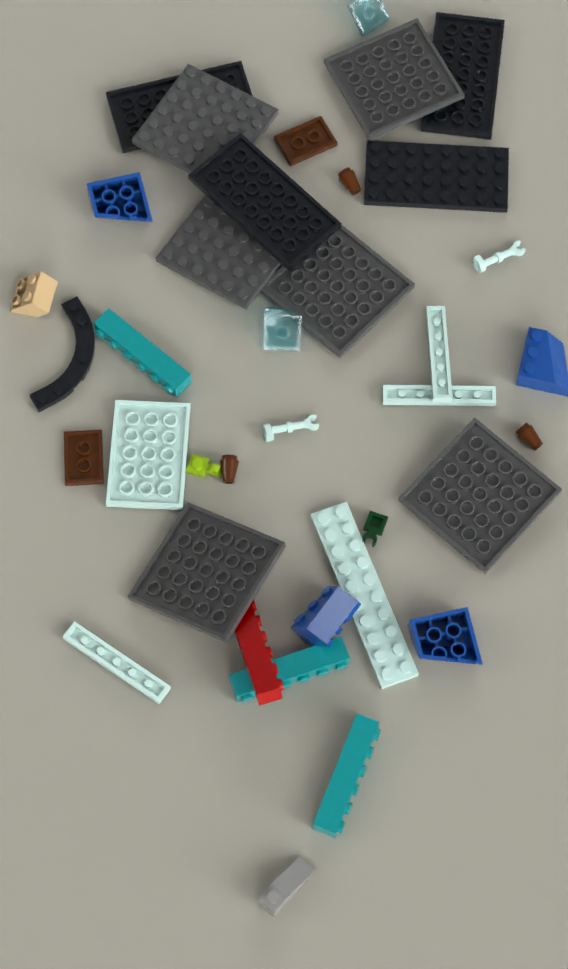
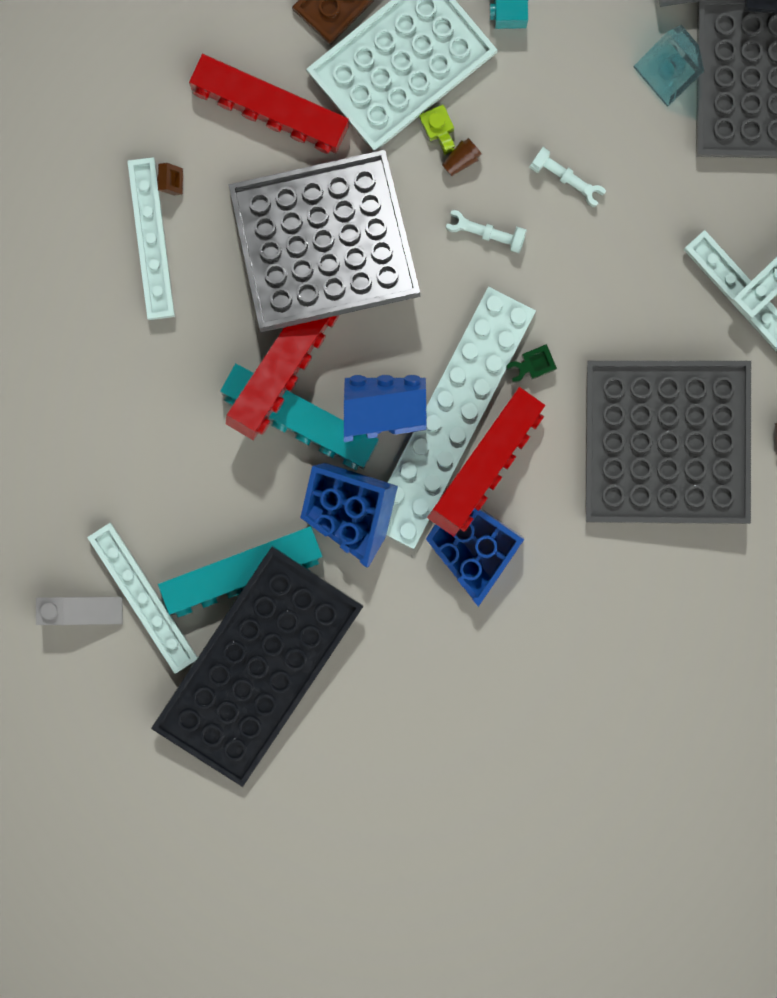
camera: 45 degrees right, 20 degrees up
none -> light aqua plate [87,523,197,674]
none -> black plate [151,546,364,787]
none -> reddish brown plate [157,163,183,196]
none -> red brick [189,53,349,154]
none -> blue wedge [300,463,398,568]
none -> red brick [427,387,546,537]
none -> light aqua piece [446,210,527,253]

